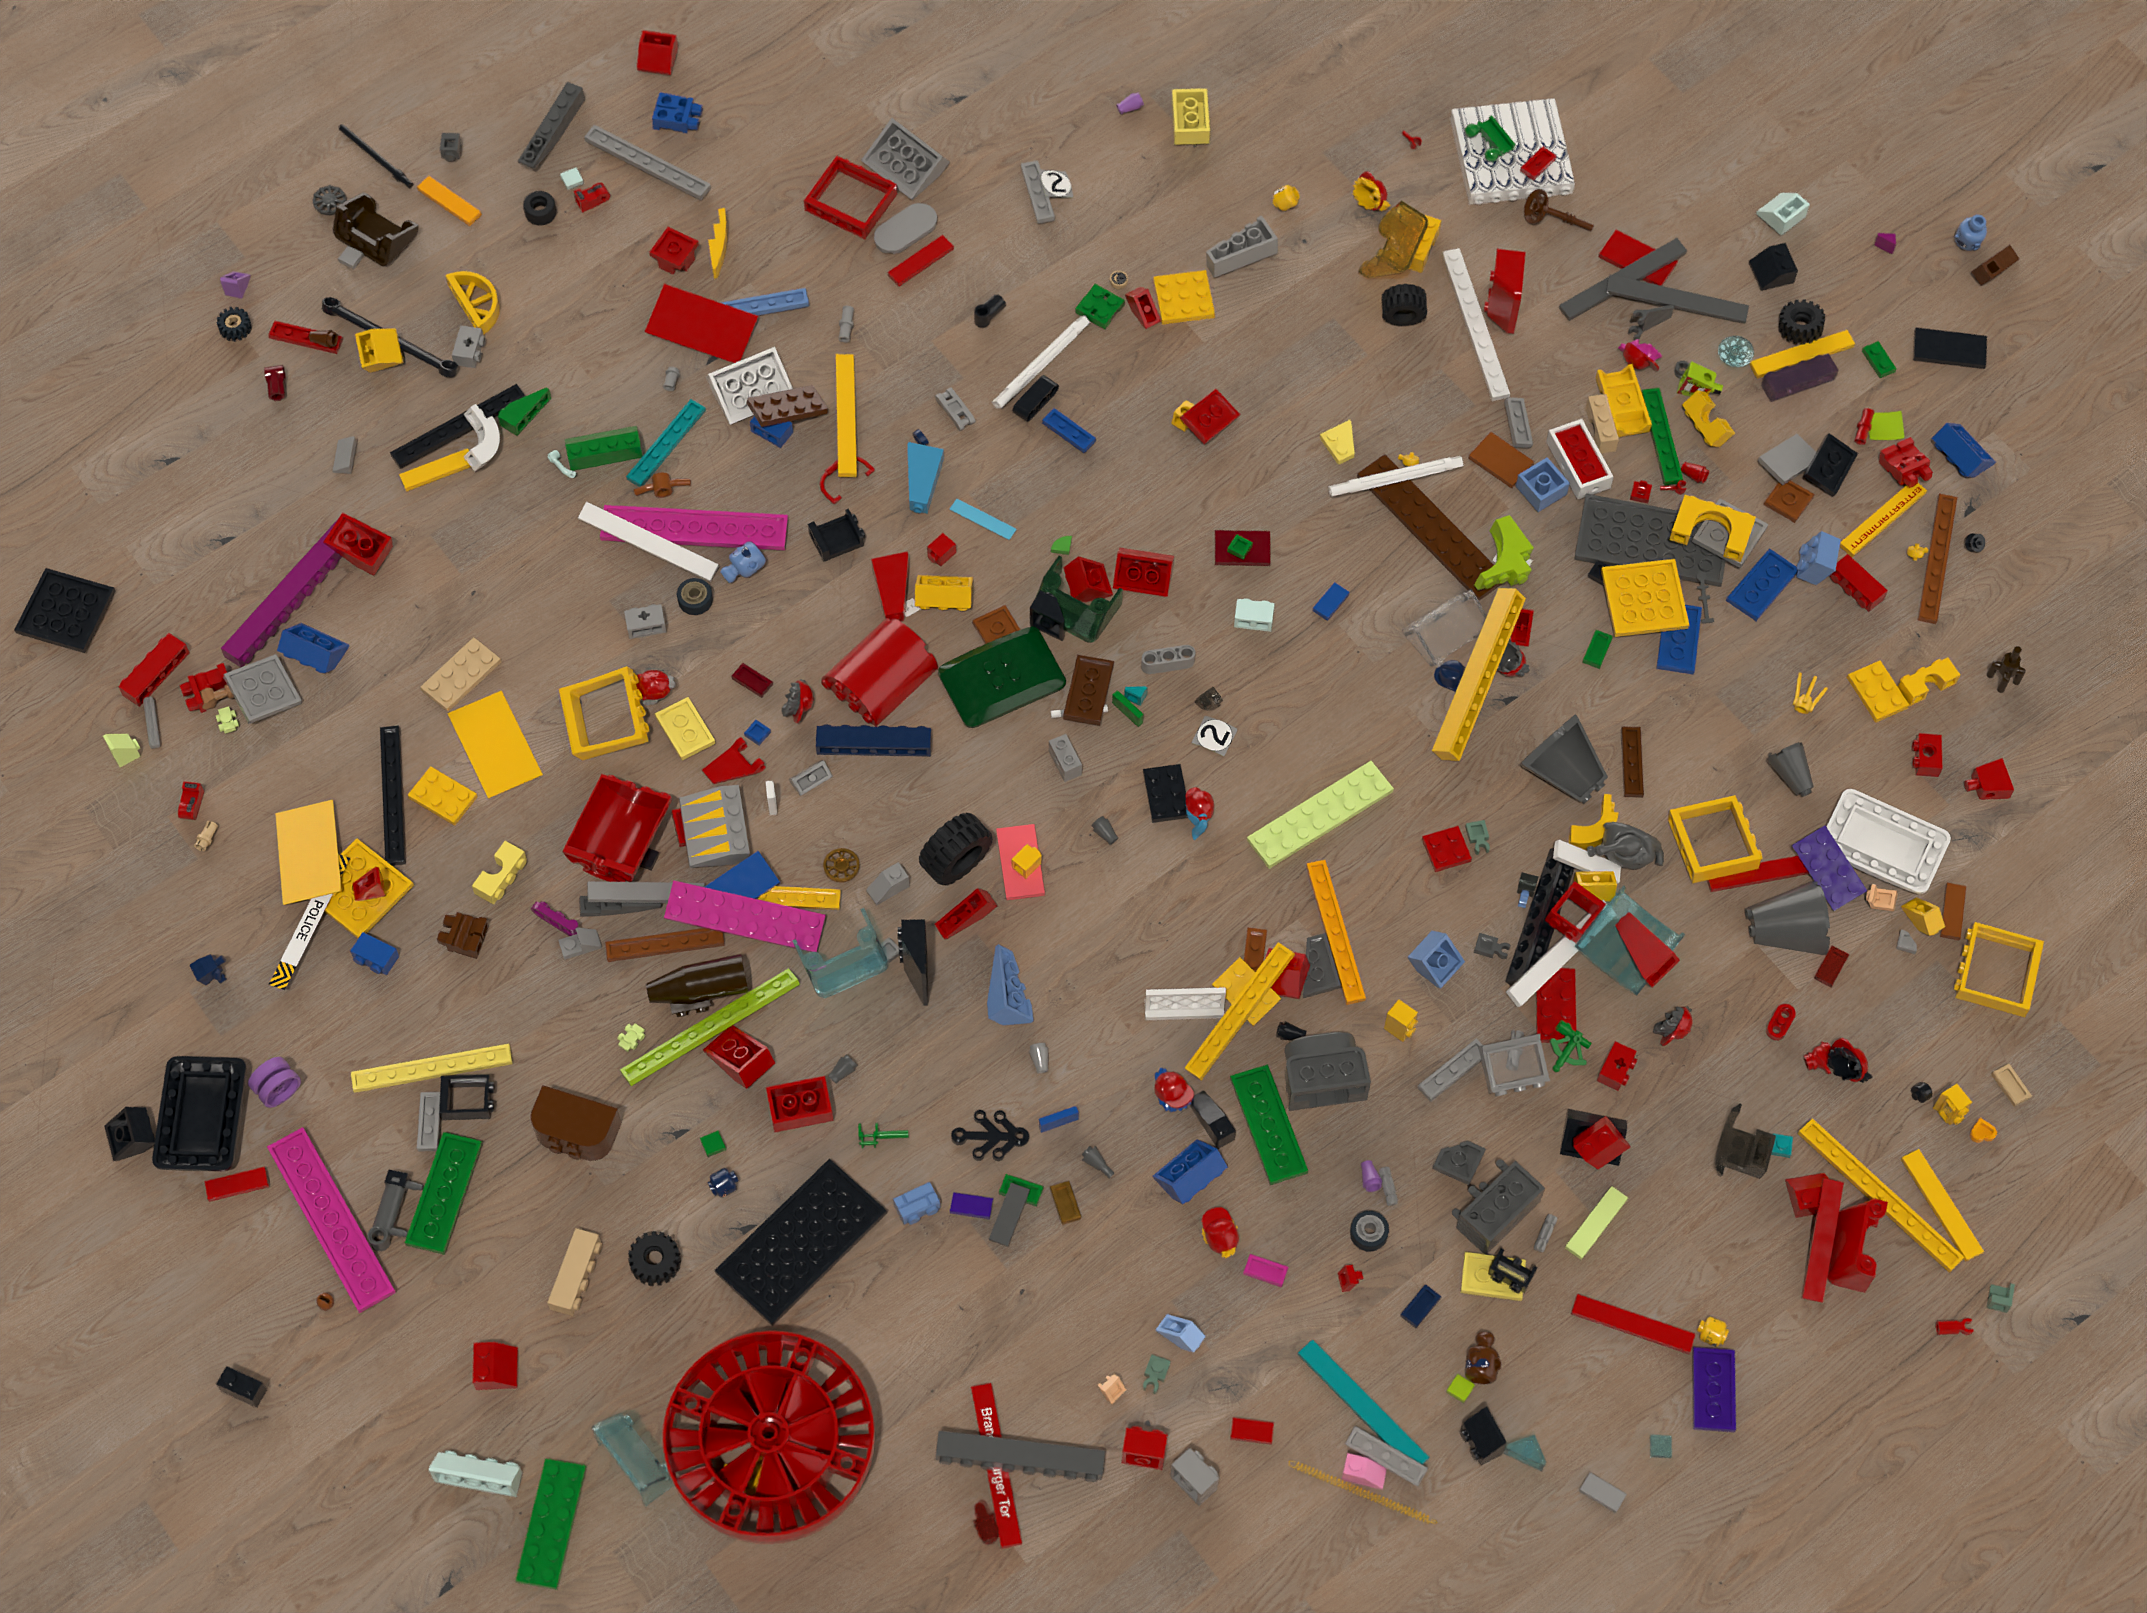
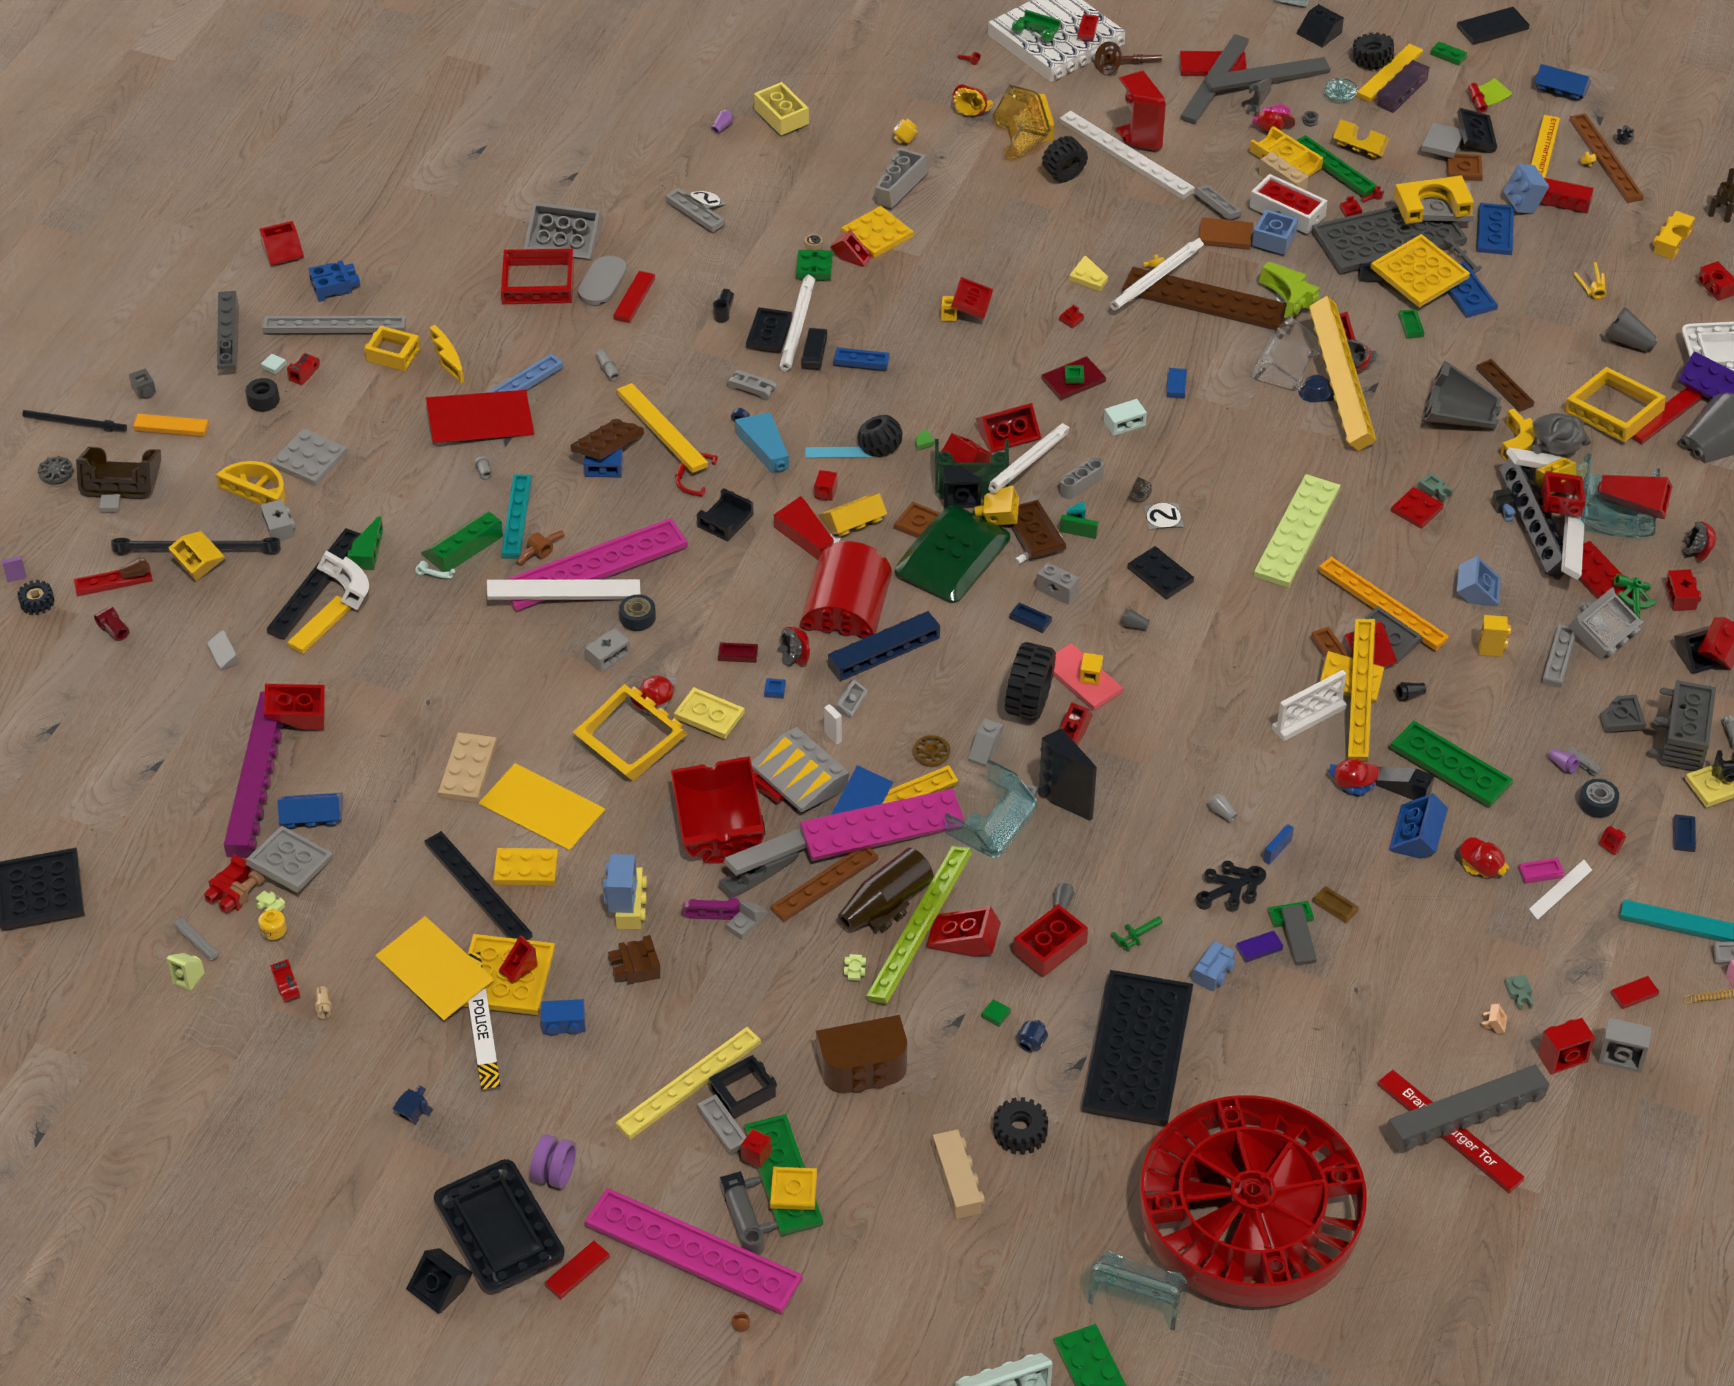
camera: 30 degrees left, 15 degrees down
red brick [118,633,190,707] -> none
red slope [472,1342,518,1390] -> none
red panel [649,227,699,275] -> none
red flag [702,737,766,784] -> none
white slope [706,347,793,425] -> none
medium blue piece [720,541,766,583] -> none
clear red arm [973,1502,999,1545] -> none
medium blue wedge [987,944,1033,1025] -> none
dark grey cone [1082,1146,1115,1179] -> none
light blue slope [1156,1314,1205,1353] -> none
red hair [1185,787,1214,840] -> none
dark grey brick [1284,1032,1371,1111] -> none
dark grey plate [1474,933,1511,959] -> none
lime torso [1677,361,1723,397] -> none
red cone [1681,462,1710,483] -> none
yellow plate [1847,660,1909,723] -> none
red hips [1879,437,1933,488] -> none
none -> yellow head [258,909,287,940]
none -> light grey plate [270,429,348,486]
none -> yellow window [364,326,421,371]
none -> medium blue brick [603,854,638,913]
none -> red brick [741,1129,772,1168]
none -> black plate [746,307,793,352]
none -> yellow tile [770,1167,817,1210]
none -> black wheel [858,415,903,457]
none -> yellow torso [975,485,1019,525]
none -> white piece [988,423,1070,493]
none -> dark blue tile [1009,602,1052,633]
none -> red tile [1059,304,1084,329]
none -> white sticker [1529,860,1592,920]

